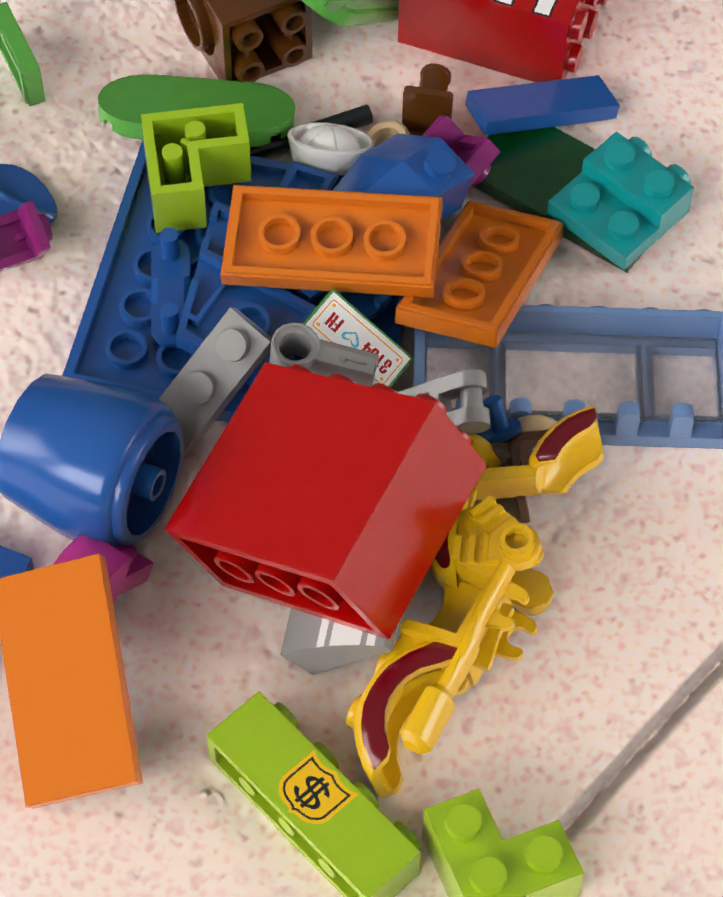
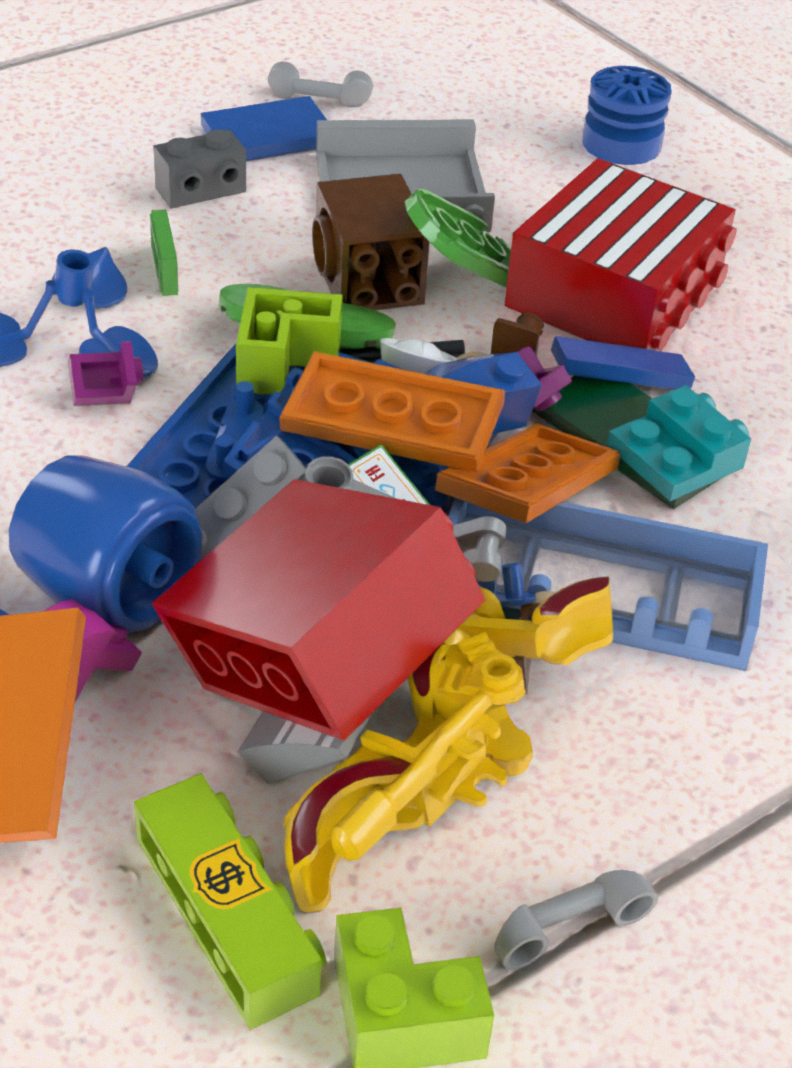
camera: 10 degrees right, 15 degrees down
none -> light grey bar [494,870,658,970]

